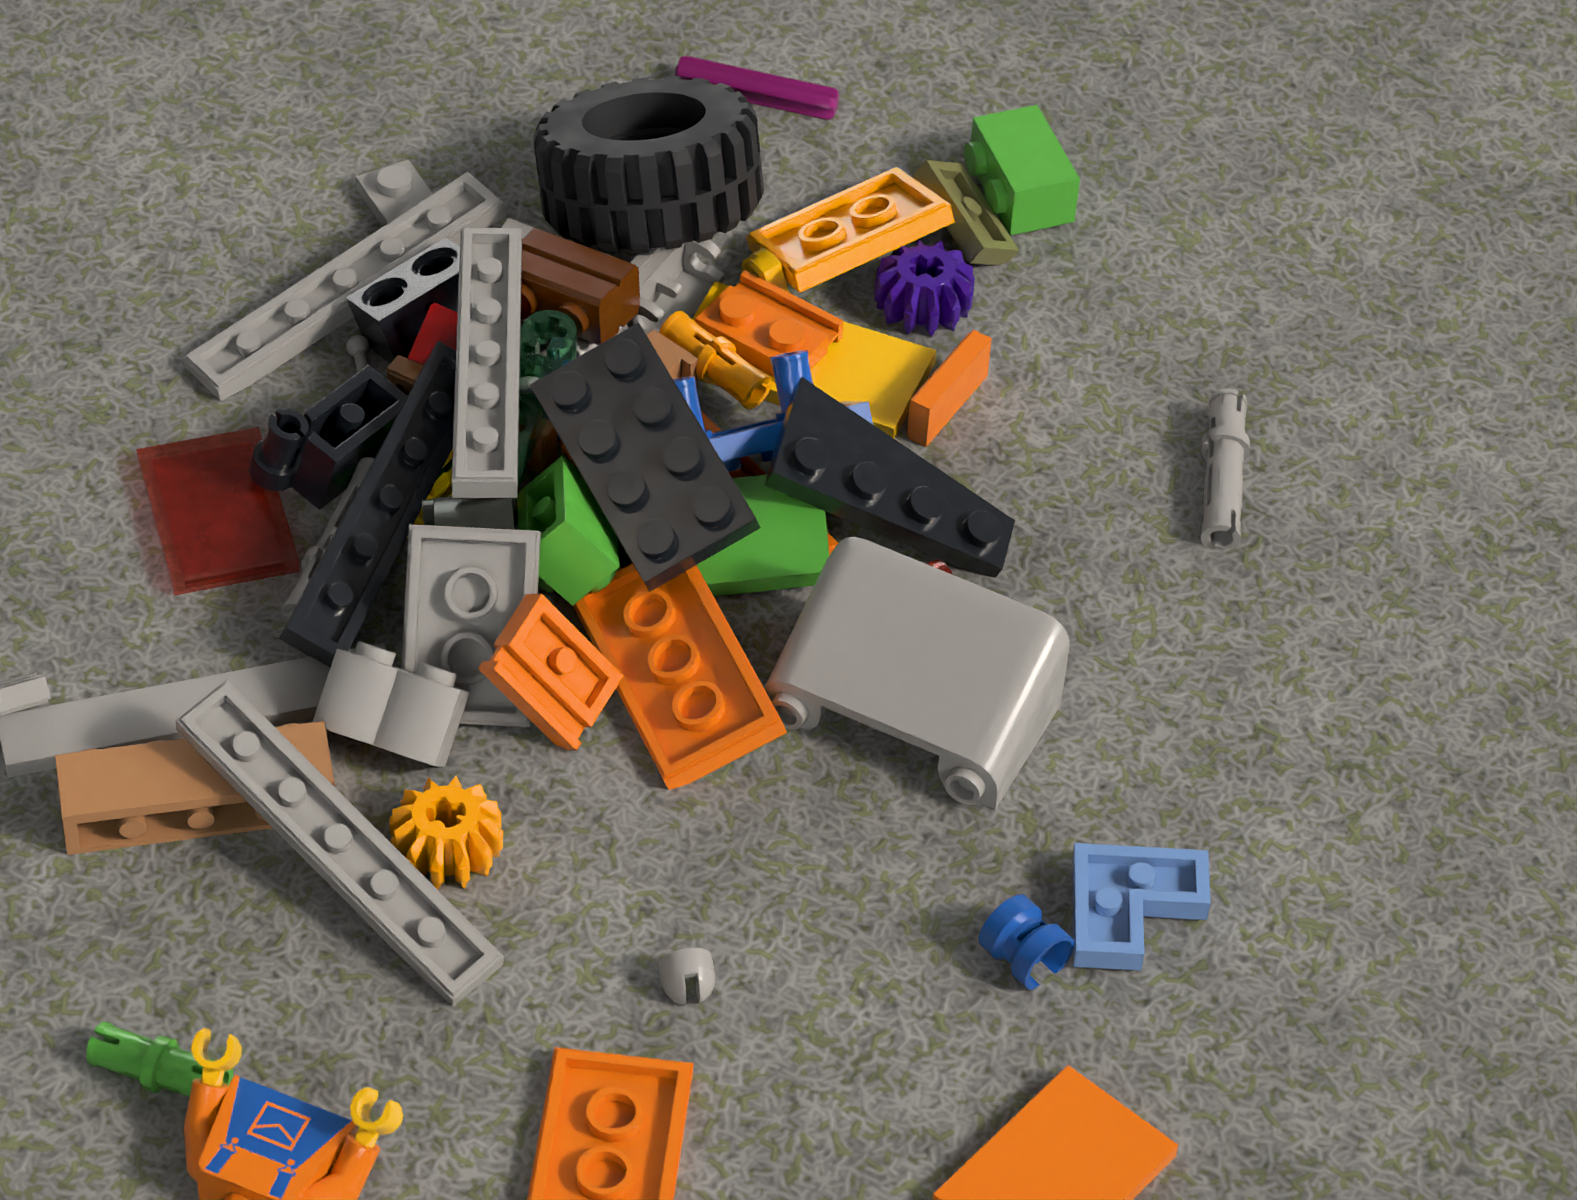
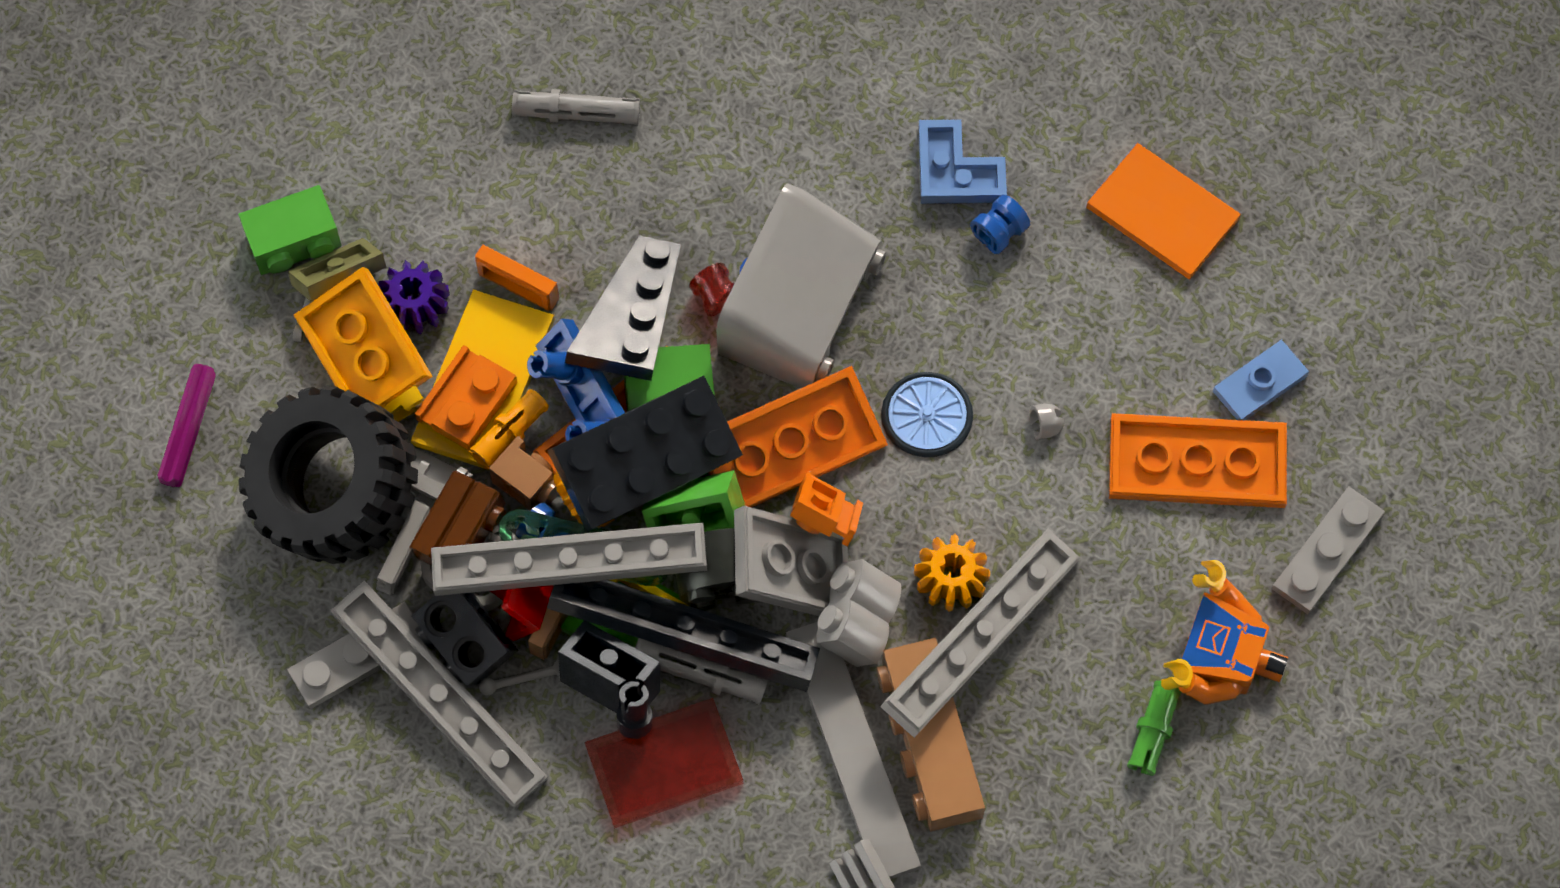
camera: 90 degrees left, 20 degrees up
none -> light blue wheel [881,372,973,458]

